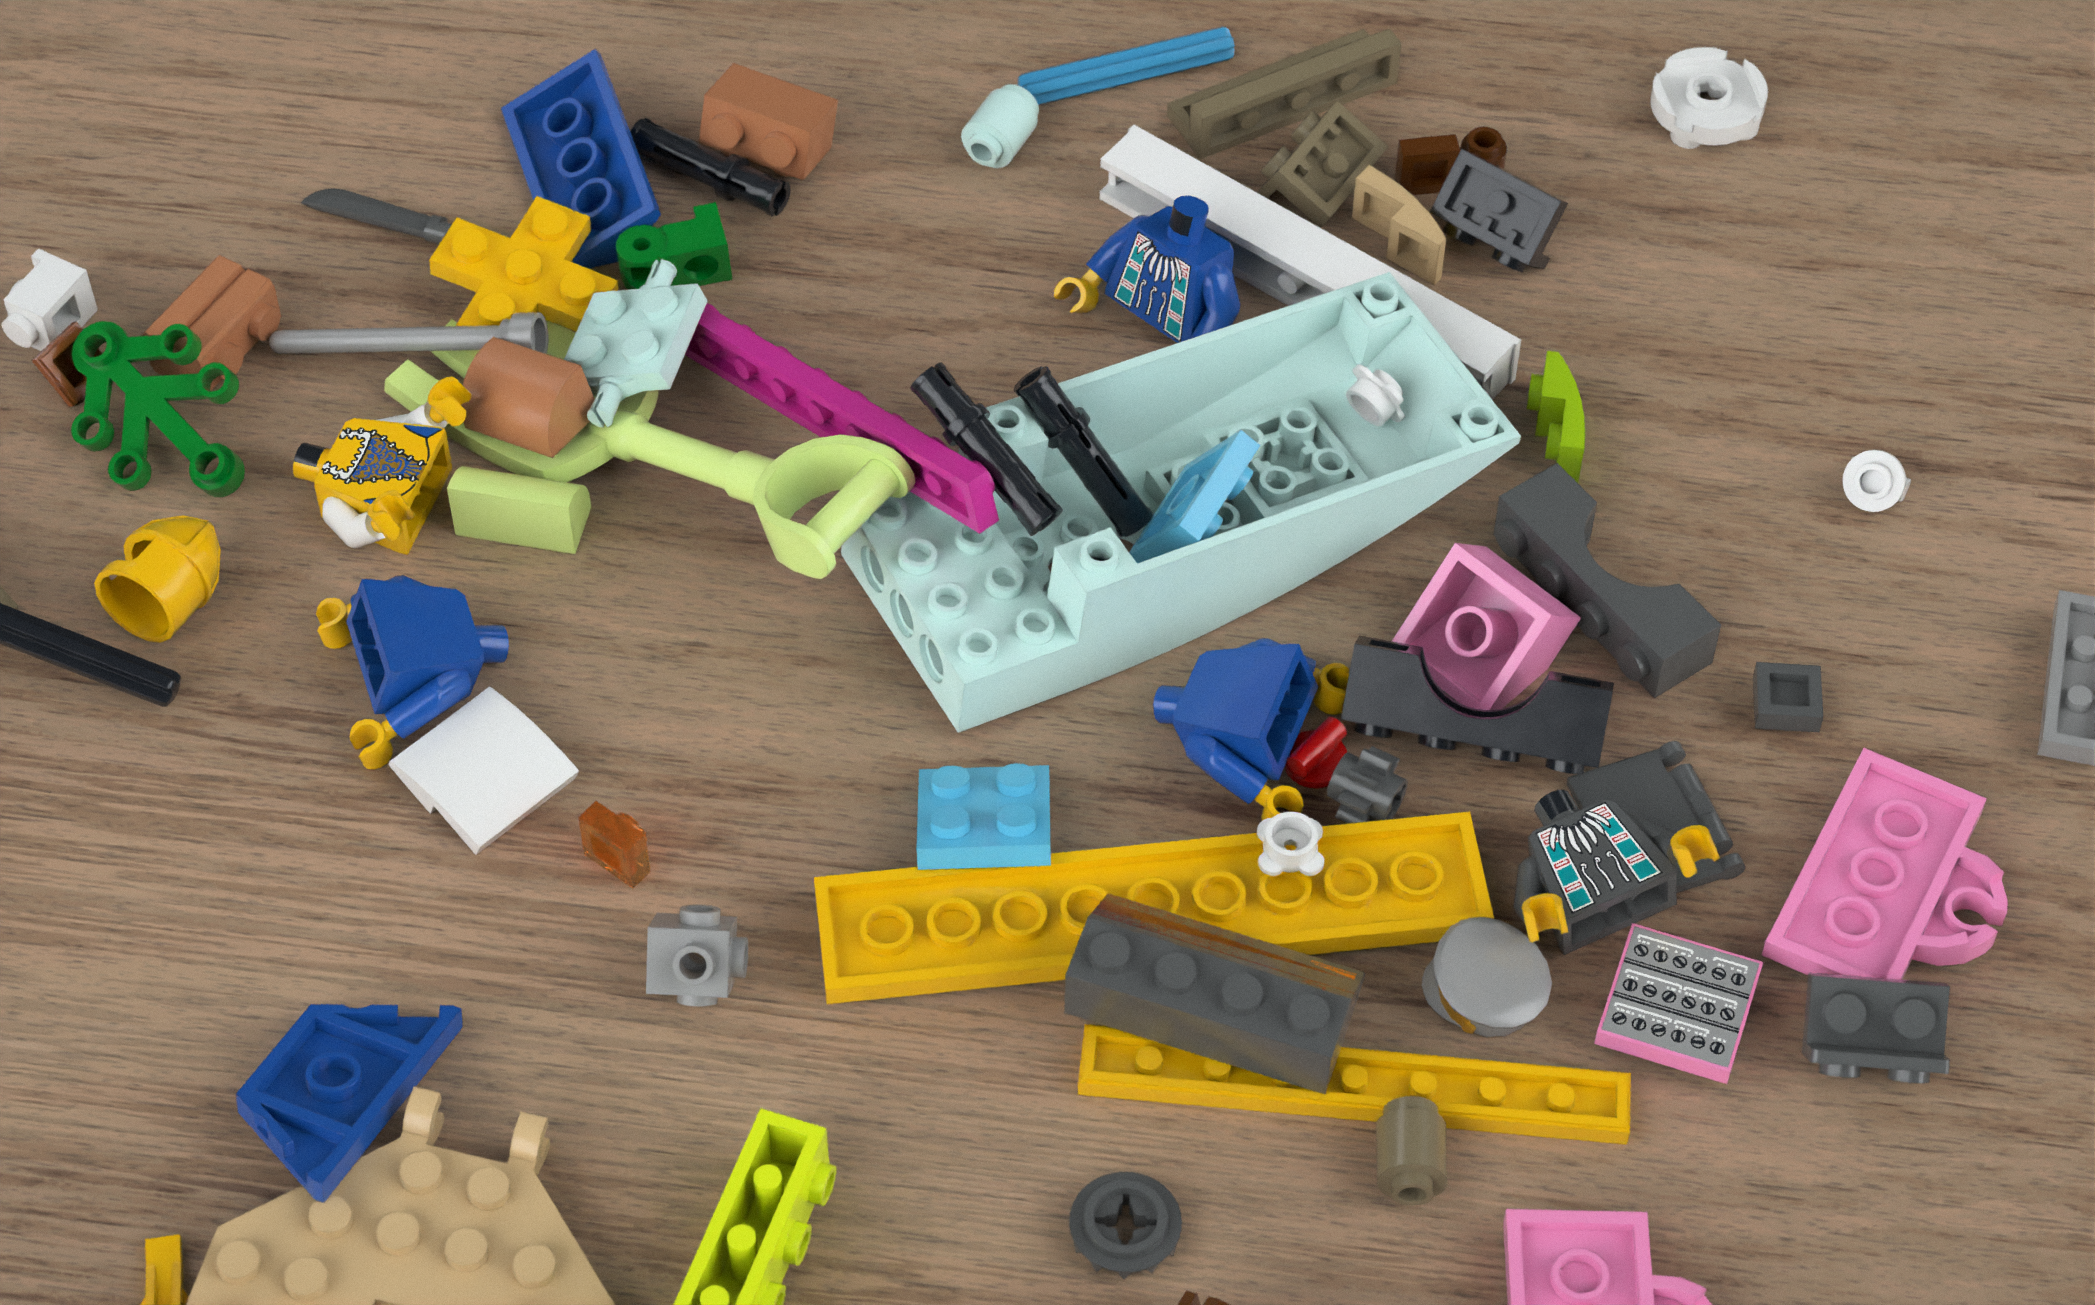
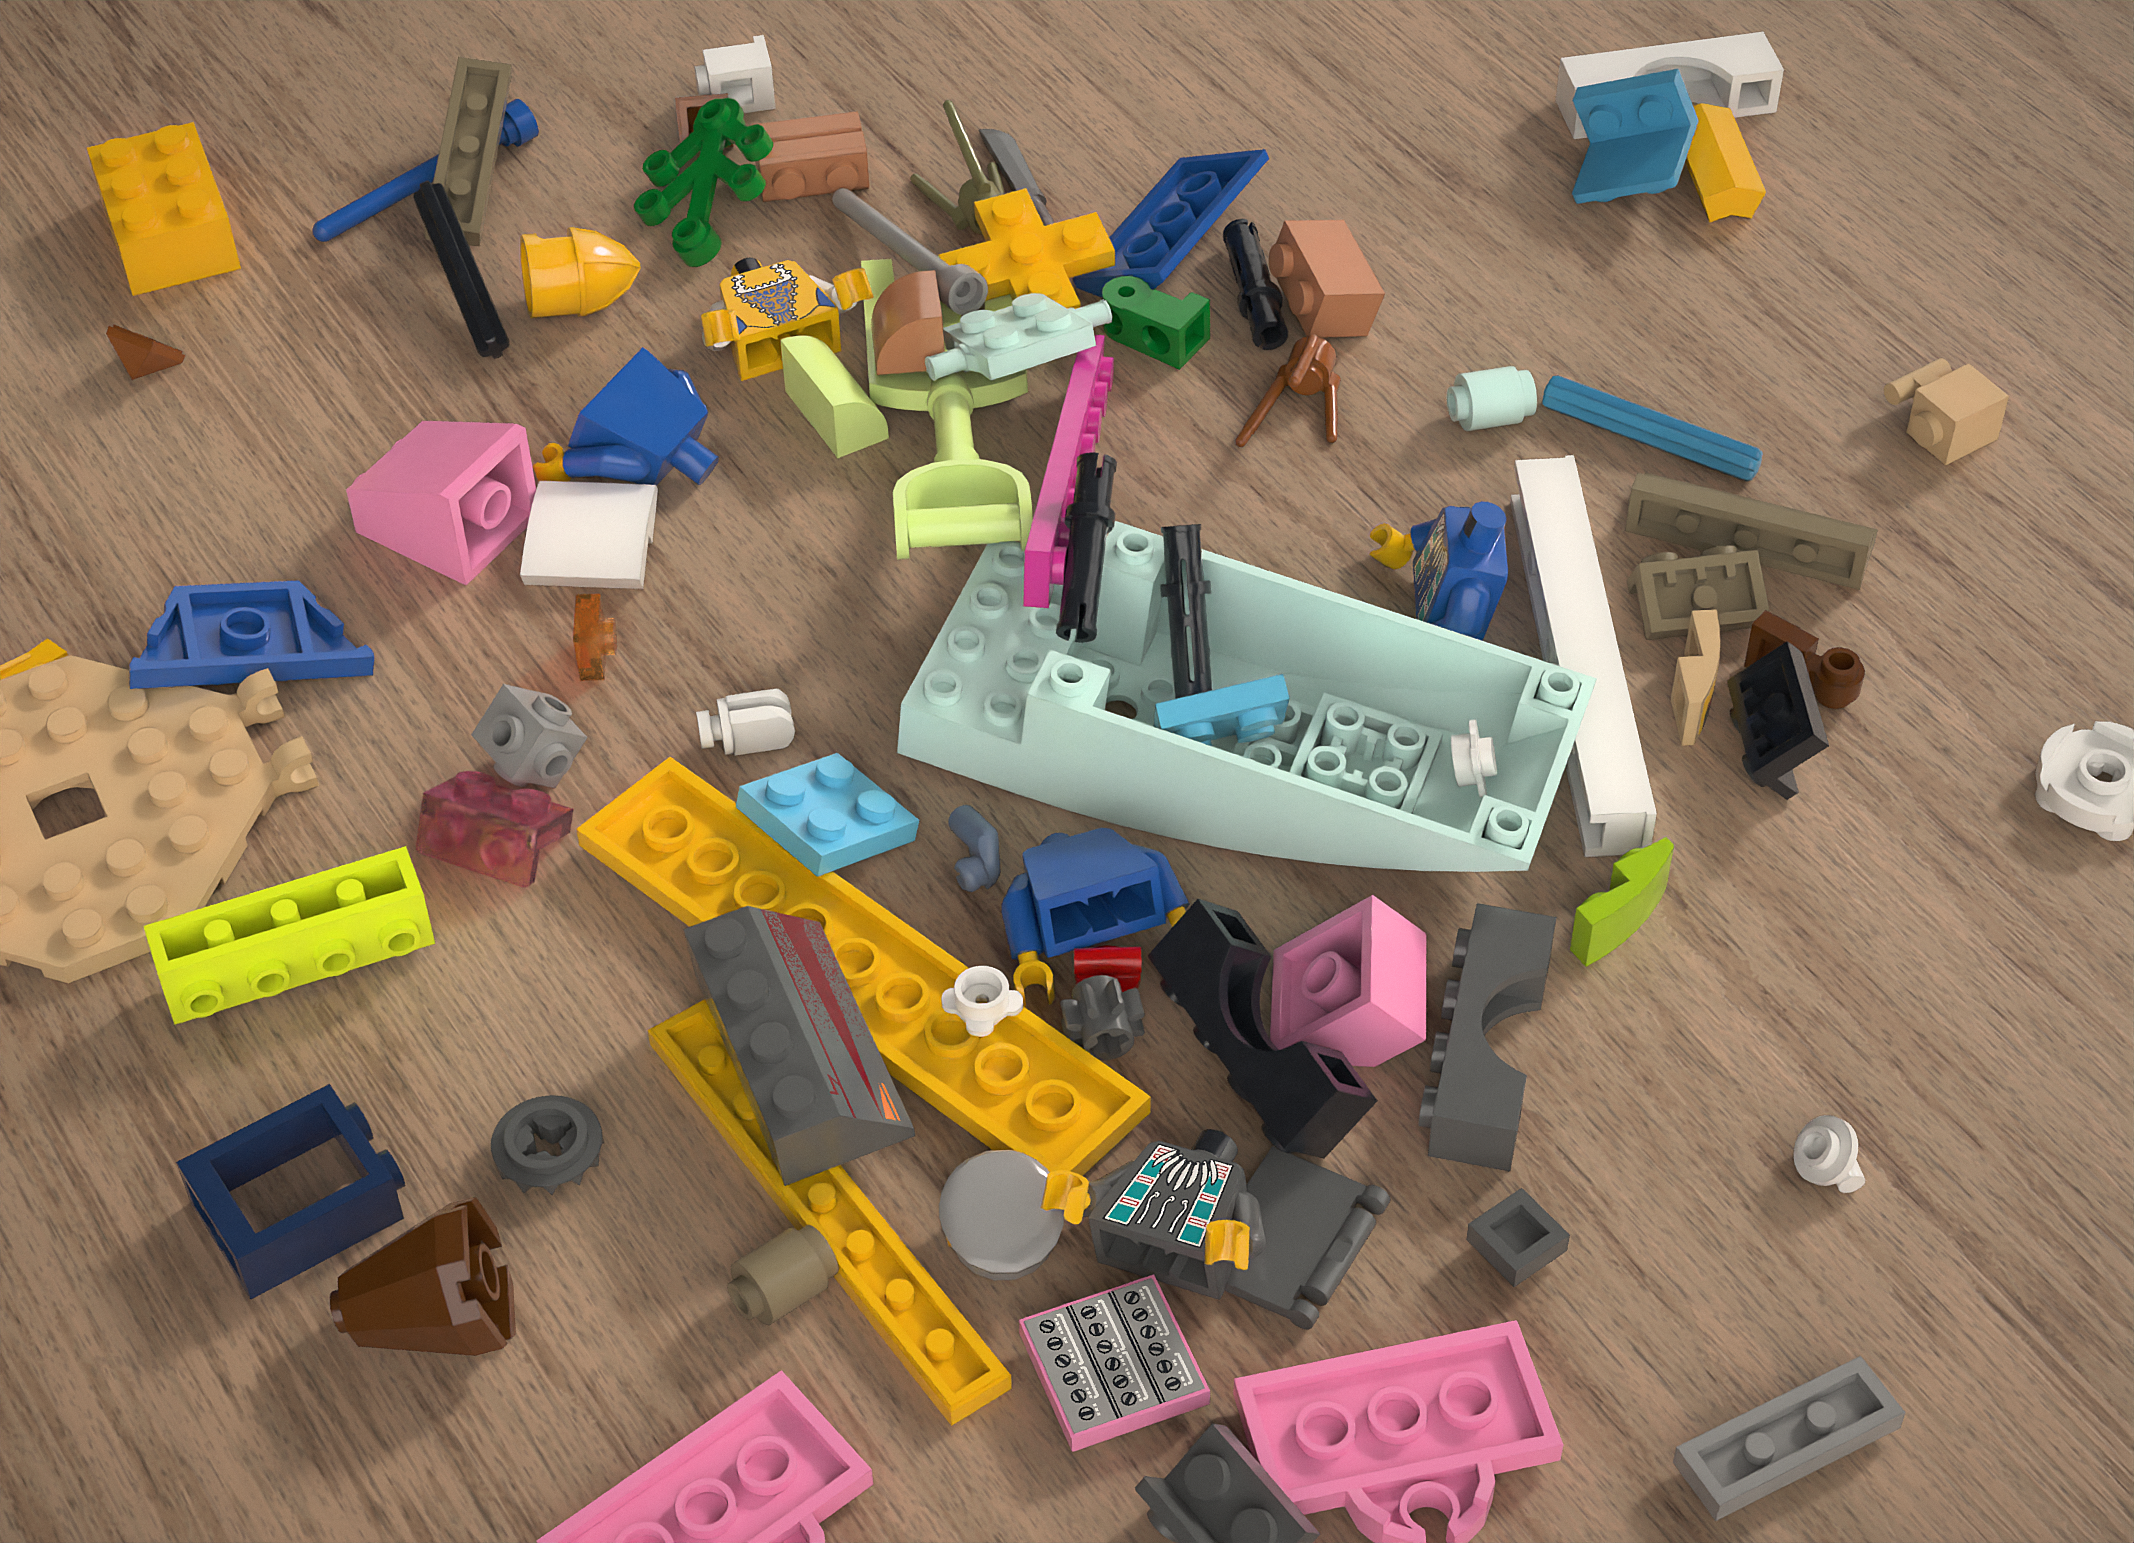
camera: 50 degrees right, 5 degrees down
none -> bright pink slope [346,421,536,585]
none -> clear pink bracket [416,771,574,888]
none -> white arm [696,689,795,756]
none -> olive plant [910,100,1005,235]
none -> sand blue arm [948,805,1001,892]
none -> dark orange plant [1235,334,1341,447]

